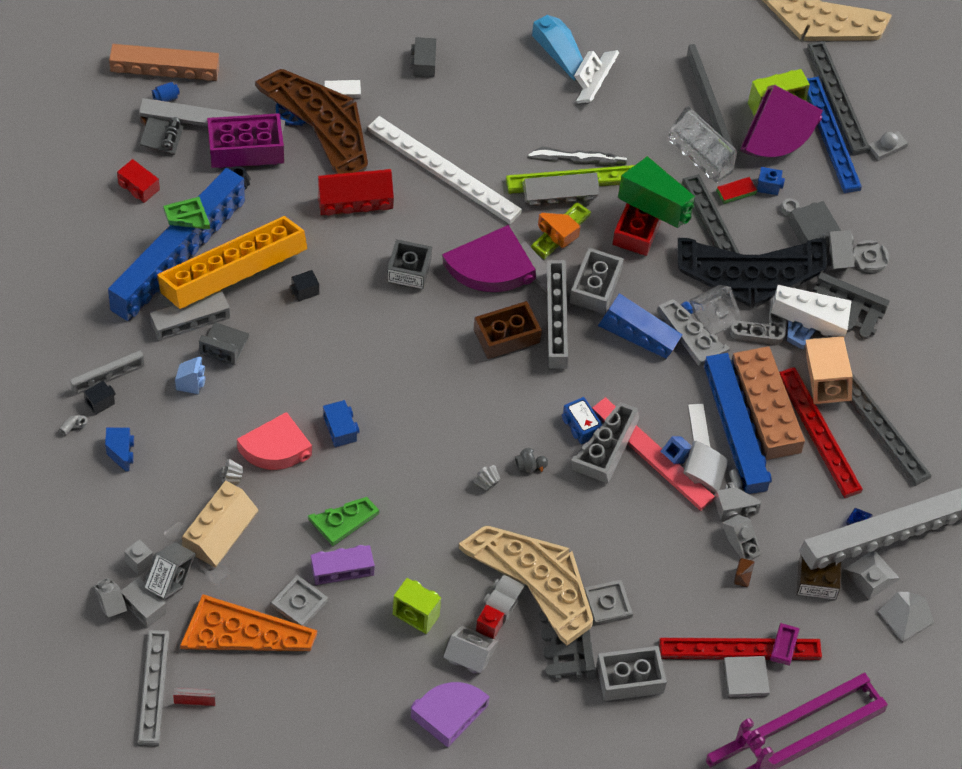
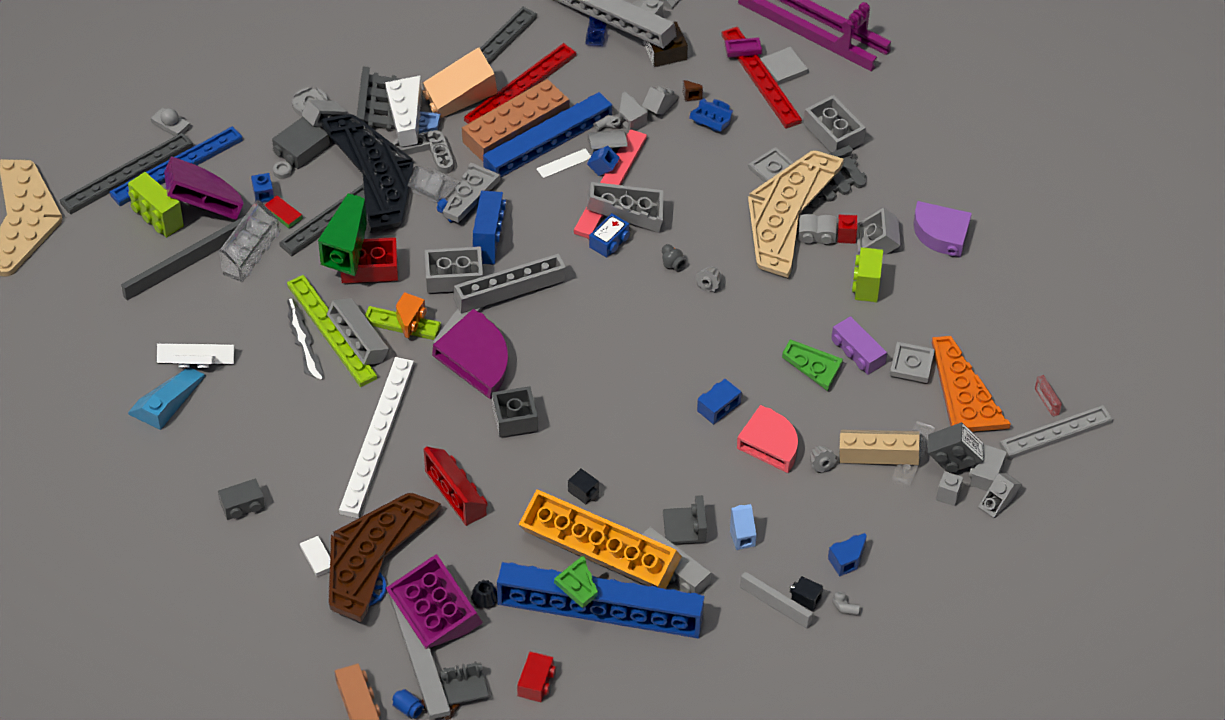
camera: 110 degrees left, 5 degrees down
reddish brown brick [473,301,542,359] -> none
none -> blue slope [689,99,733,132]

